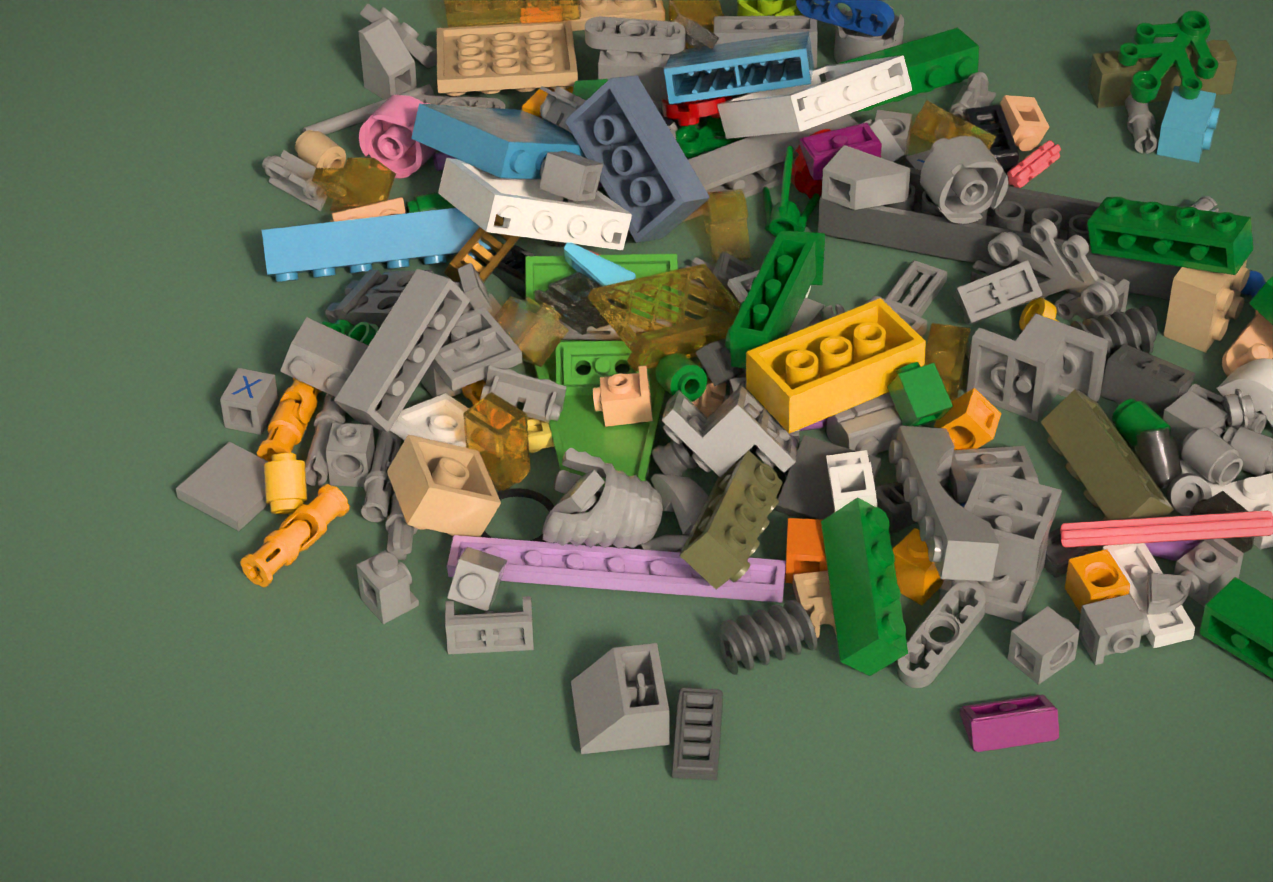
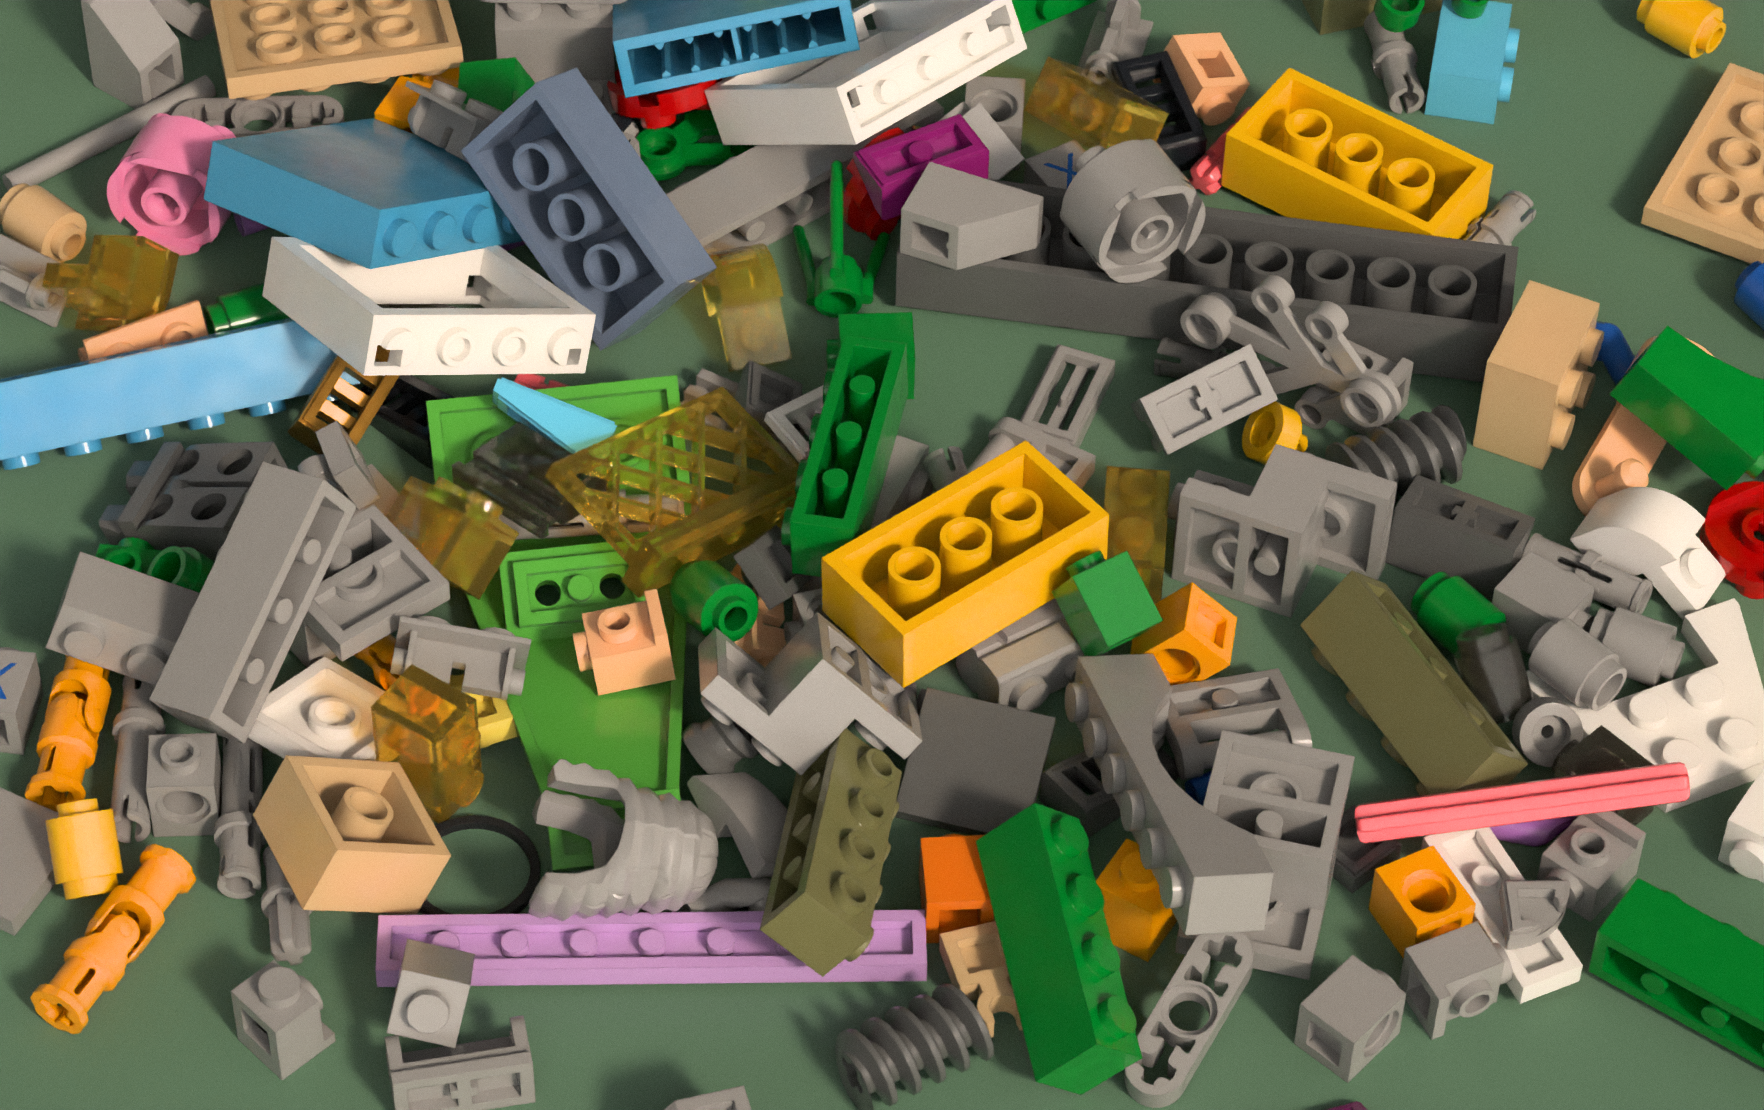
camera: 10 degrees left, 5 degrees up
light grey brick [539,151,603,202] -> none
light grey slope [542,470,605,532] -> none
white brick [826,450,877,512] -> none
green brick [1087,197,1254,275] -> none
light grey plate [1223,389,1255,428] -> none
none -> yellow brick [1221,67,1493,240]

